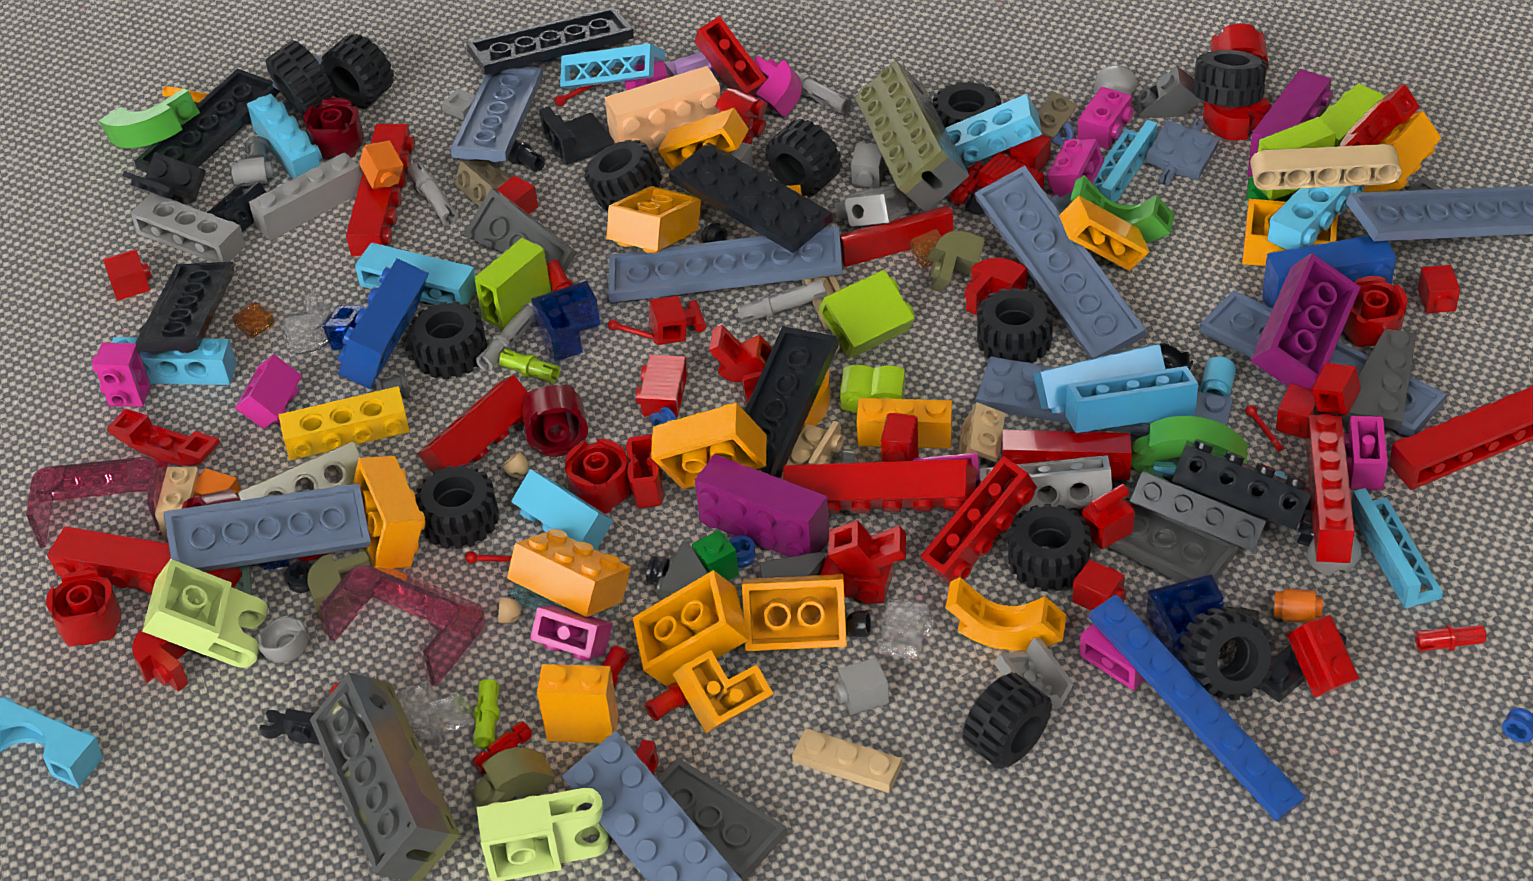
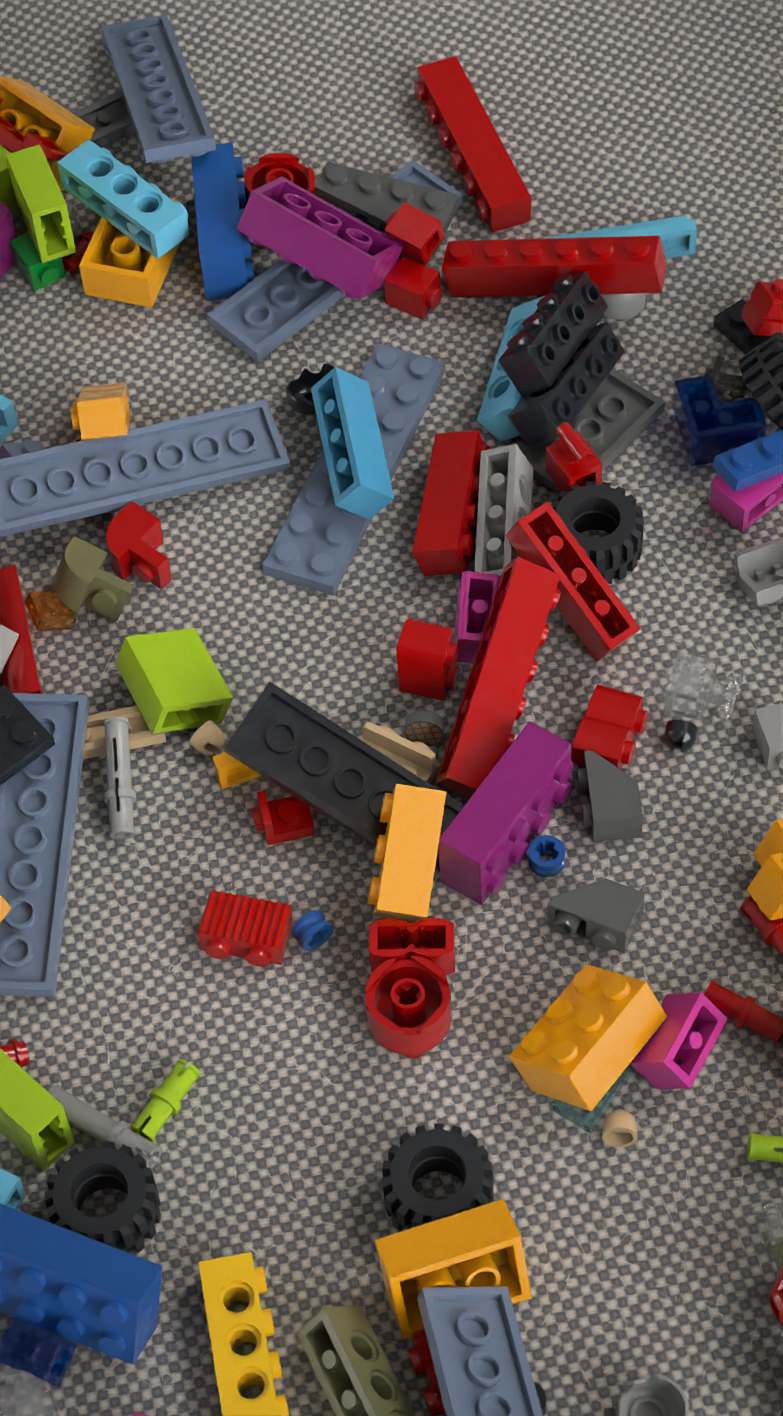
camera: 85 degrees left, 10 degrees up
olive brick [307,551,375,620] -> none
clear pink windscreen [320,565,486,687] -> none
dark grey bush [375,372,411,398] -> none
red brick [417,374,528,473] -> none
red hinge [465,551,512,564] -> none
tan hinge [501,451,529,478] -> none
medium azure brick [511,469,614,550] -> none
dark red brick [522,385,588,457] -> none
clear blue brick [531,281,601,362] -> none
red hinge [608,319,657,344] -> none
light orange brick [632,570,749,687] -> none
black bush [646,556,670,585] -> none
red brick [649,296,707,345] -> none
green brick [692,530,739,581] -> none
red brick [709,325,772,382] -> none
light orange brick [742,574,847,651] -> none
red brick [828,520,906,578] -> none
lime brick [840,365,906,413] -> none
light orange brick [857,398,952,448] -> none
light orange arch [945,577,1067,651] -> none
tan bracket [958,402,1005,464] -> none
black tyre [977,287,1053,363] -> none
dark azure brick [1065,366,1199,433] -> none
bright green arch [1071,175,1175,243] -> none
red brick [1072,559,1127,611] -> none
bright green arch [1131,416,1247,472] -> none
medium azure brick [1200,356,1236,397] -> none
red hinge [1245,405,1284,452] -> none
tan beam [1250,144,1402,190] -> none
orange brick [1274,588,1323,623] -> none
dark pink brick [1343,416,1388,490] -> none
red axle [1415,624,1486,652] -> none
red brick [1417,264,1460,314] -> none

